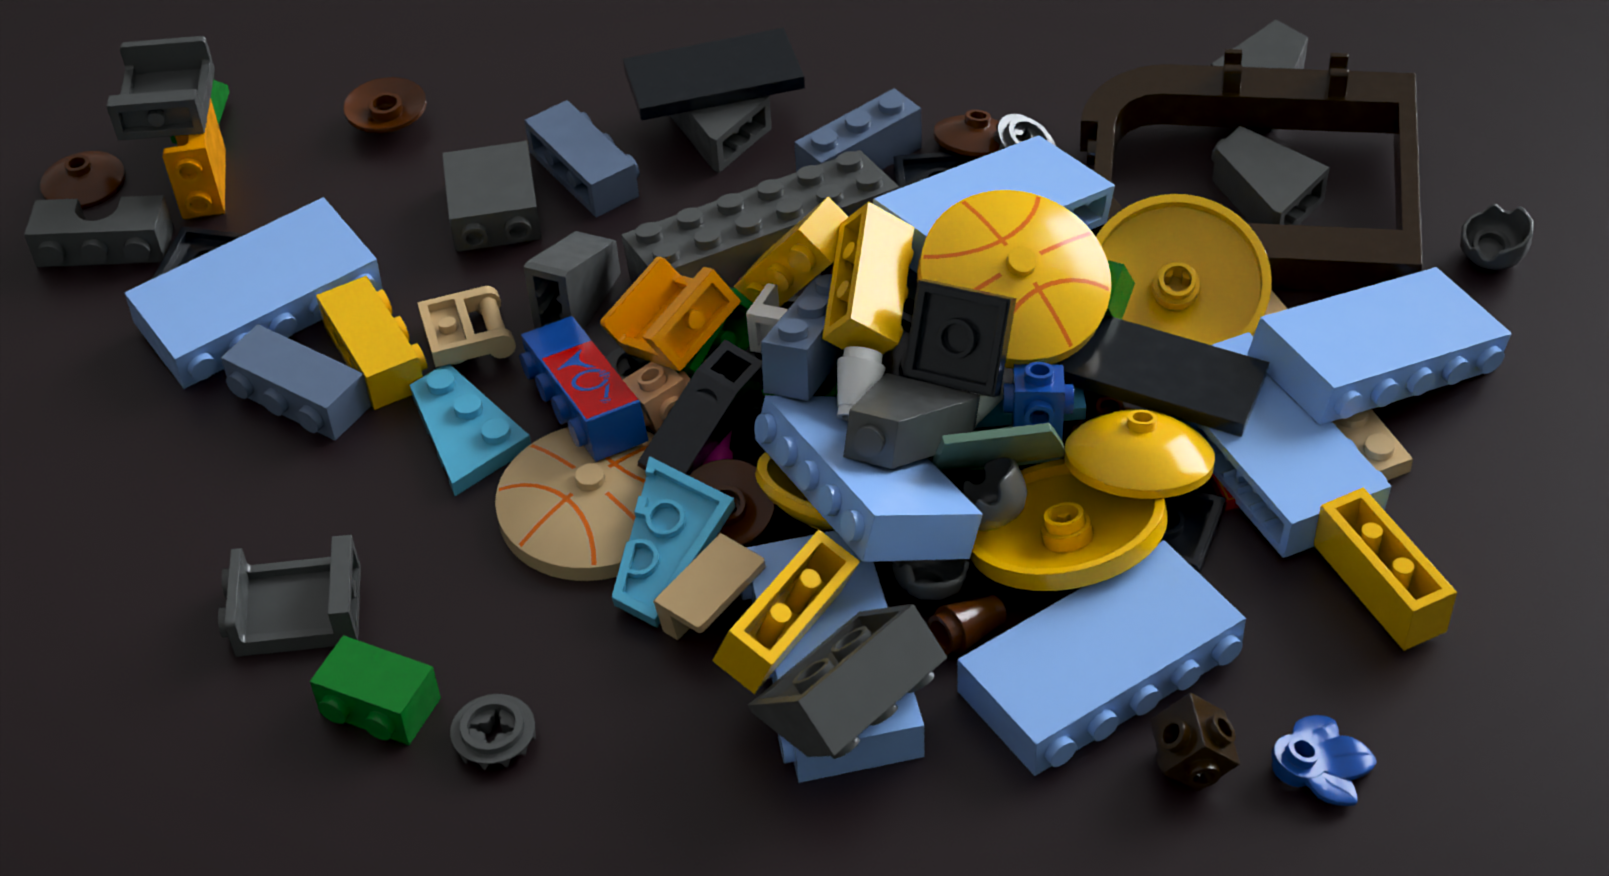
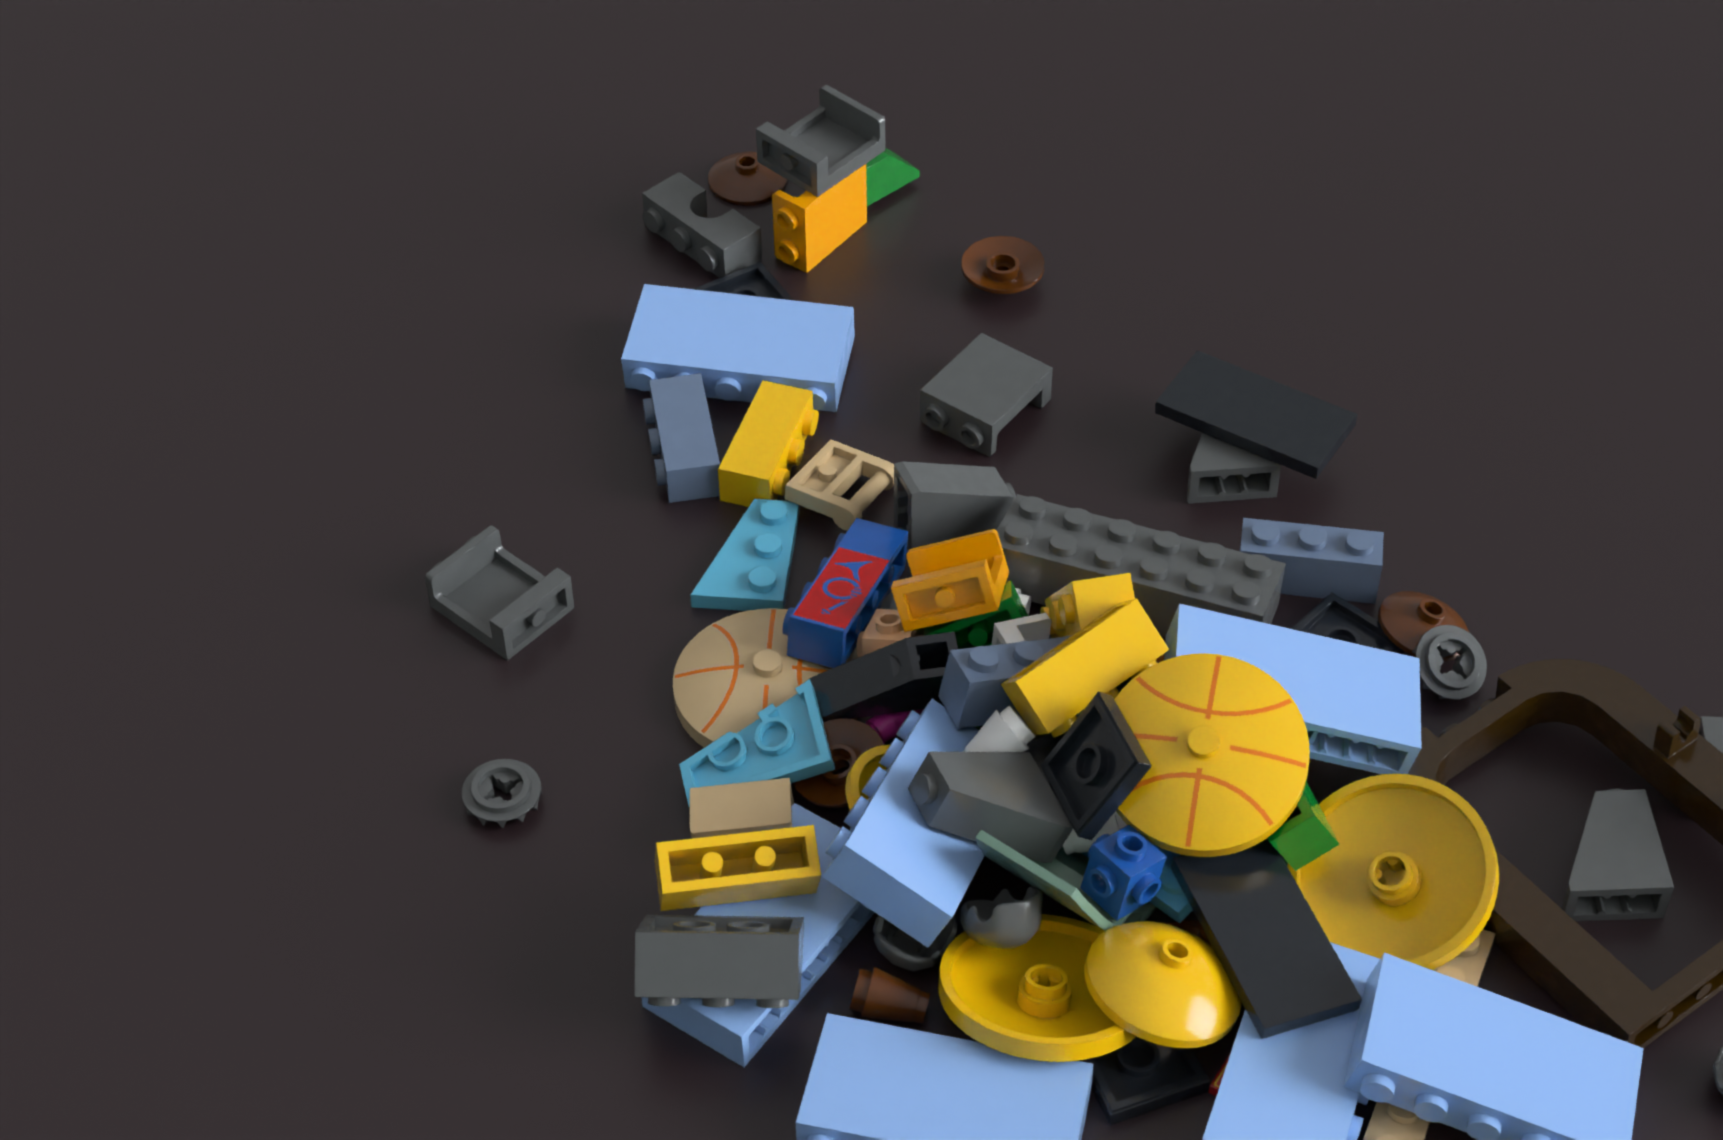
camera: 45 degrees right, 0 degrees up
green brick [309,635,441,745] -> none
sand blue brick [524,100,640,217] -> none

